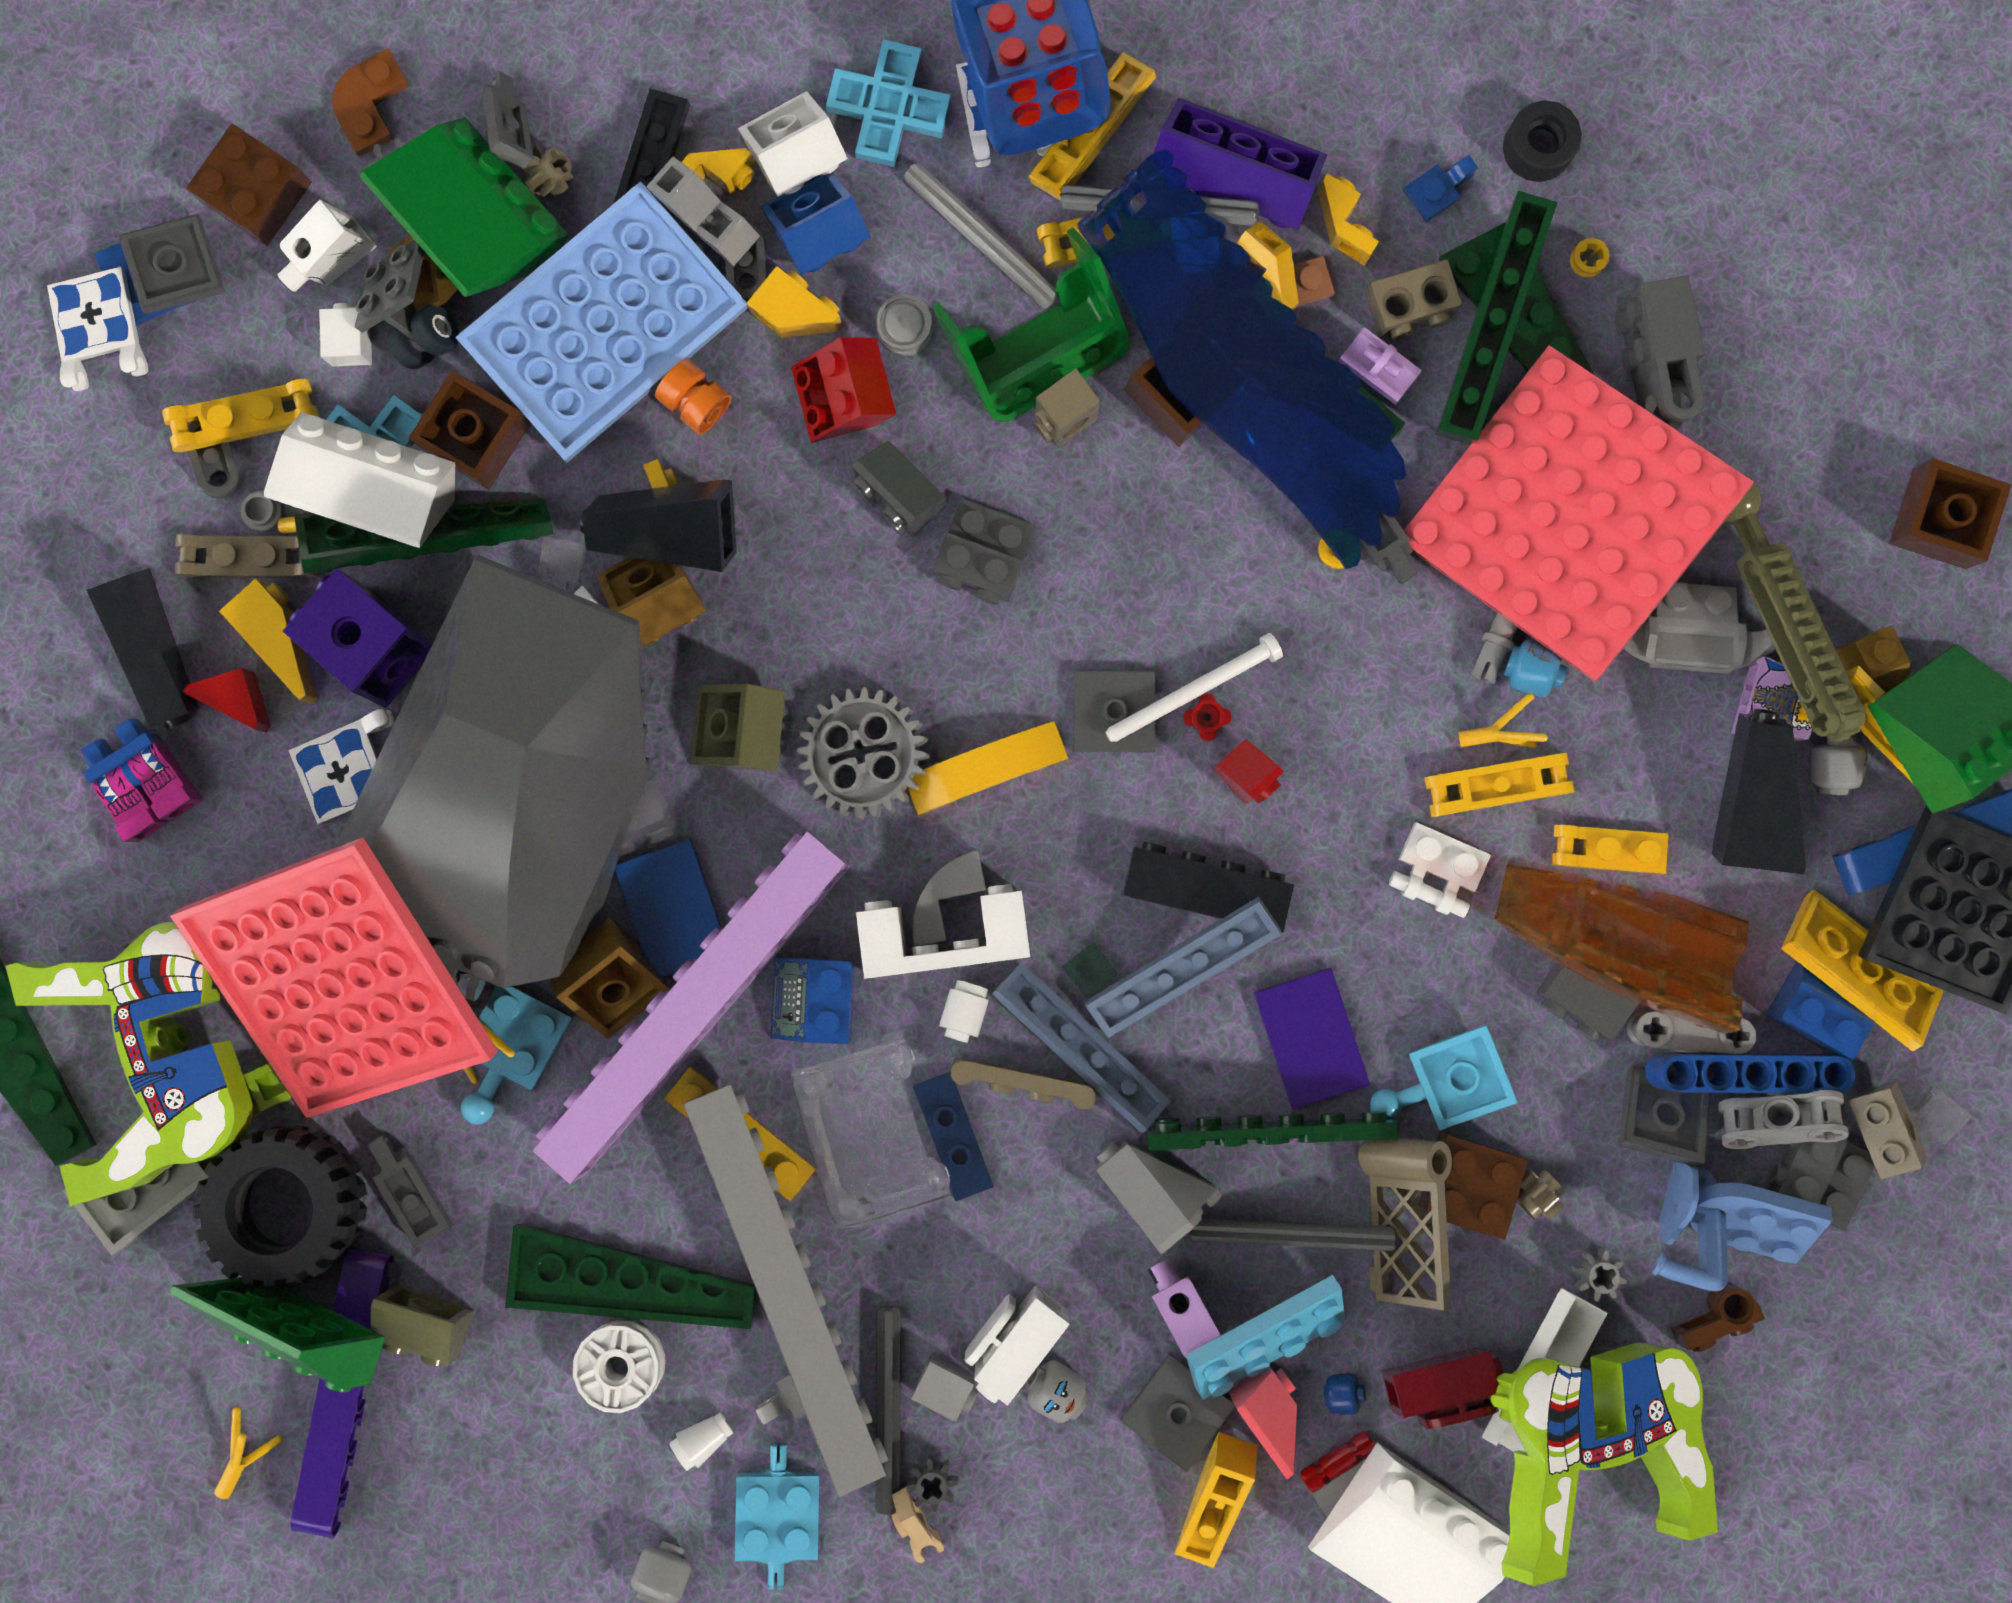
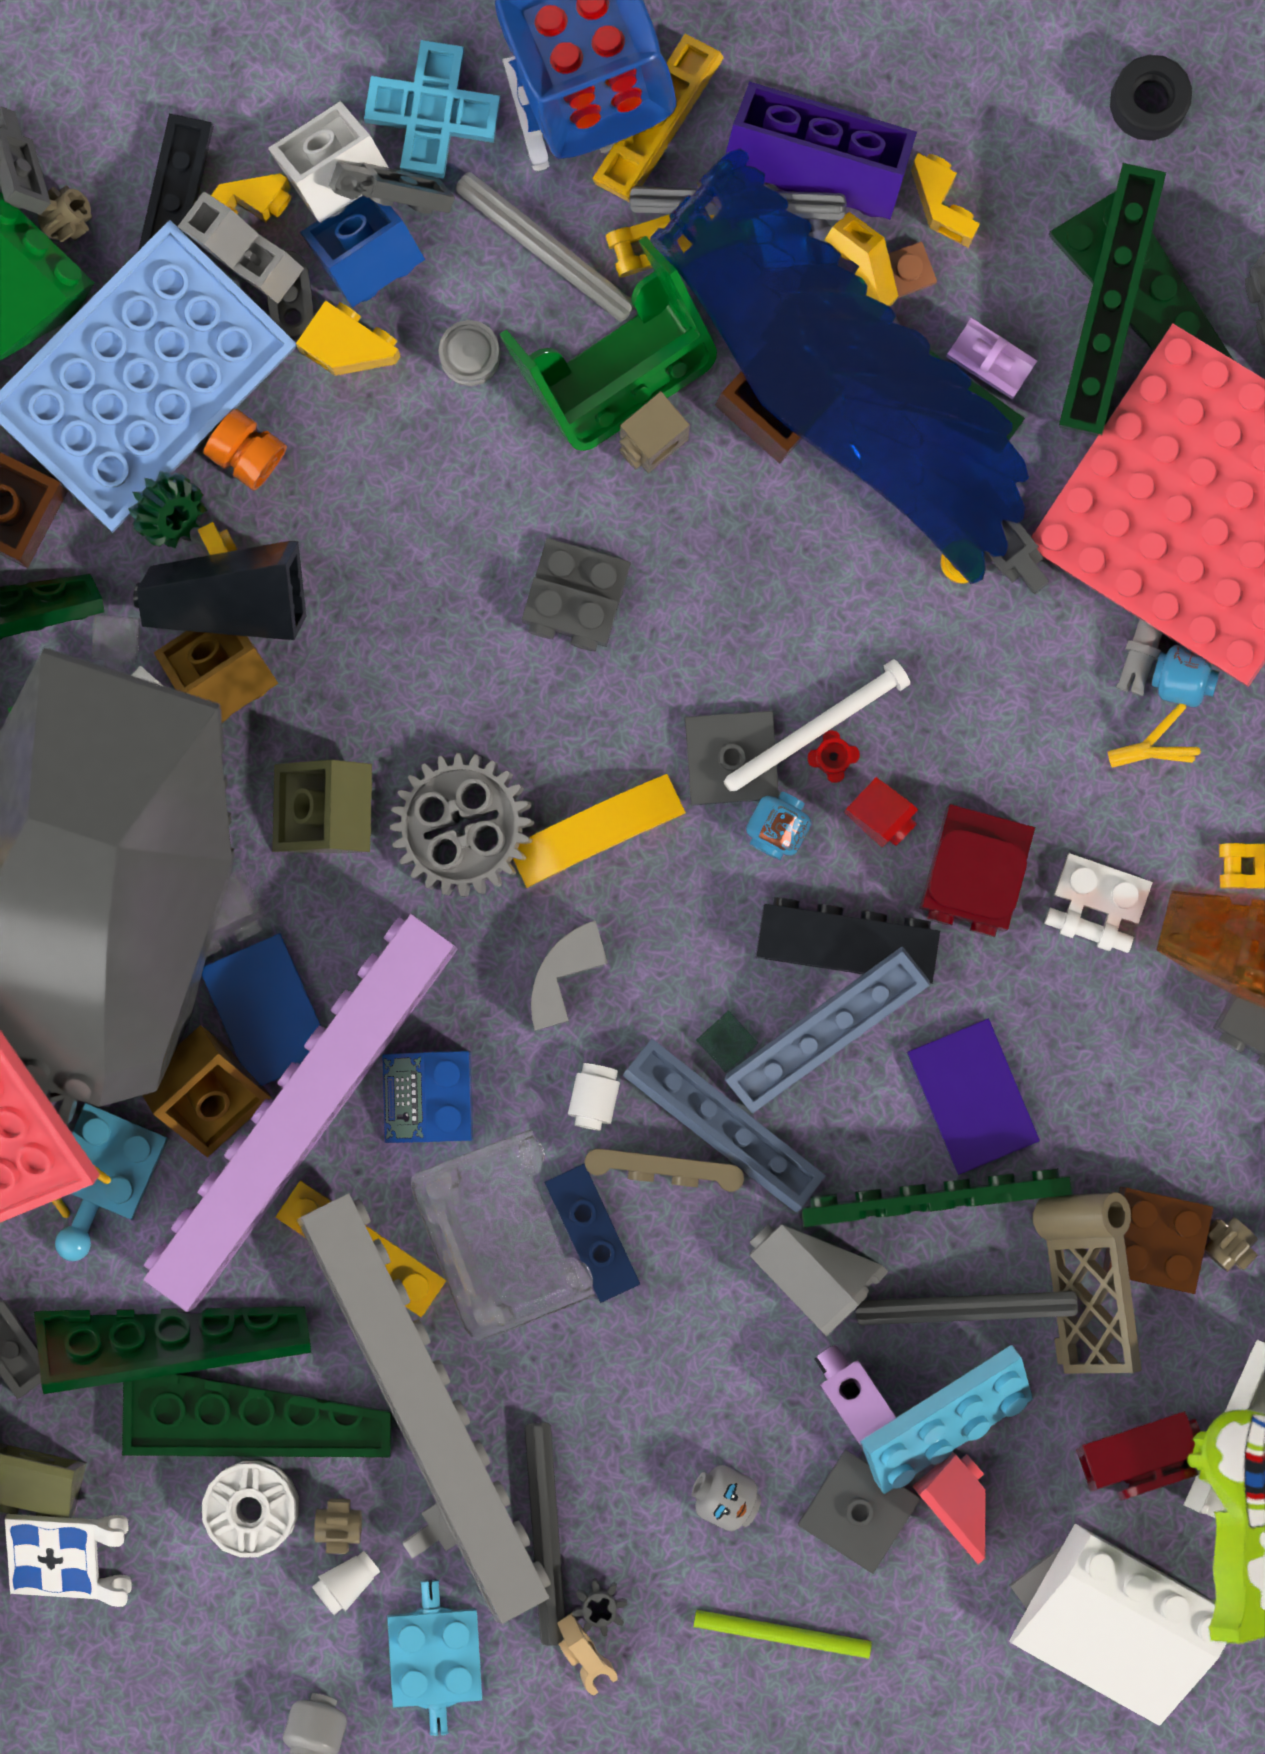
camera: 10 degrees left, 0 degrees up
red slope [791,337,896,443] -> none
dark grey slope [851,441,947,538] -> none
white plate [856,884,1030,979] -> none
light grey brick [911,1354,978,1422] -> none
white brick [964,1285,1070,1406] -> none
yellow slope [1175,1432,1258,1568] -> none
red axle [1300,1431,1375,1492] -> none
blue piece [1323,1373,1366,1415] -> none
dark tan brick [1365,259,1462,340] -> none
medium azure plate [1370,1024,1518,1131] -> none
blue plate [1403,155,1478,222] -> none
yellow plate [1424,753,1575,817] -> none
yellow bush [1570,238,1610,278] -> none
none -> white flag [5,1514,132,1607]
none -> dark green wing [34,1306,312,1394]
none -> dark green gear [128,471,208,548]
none -> dark tan gear [314,1498,362,1554]
none -> dark grey hinge [329,162,455,214]
none -> lime bar [693,1609,872,1659]
none -> dark azure head [746,791,811,860]
none -> dark red brick [919,804,1036,937]

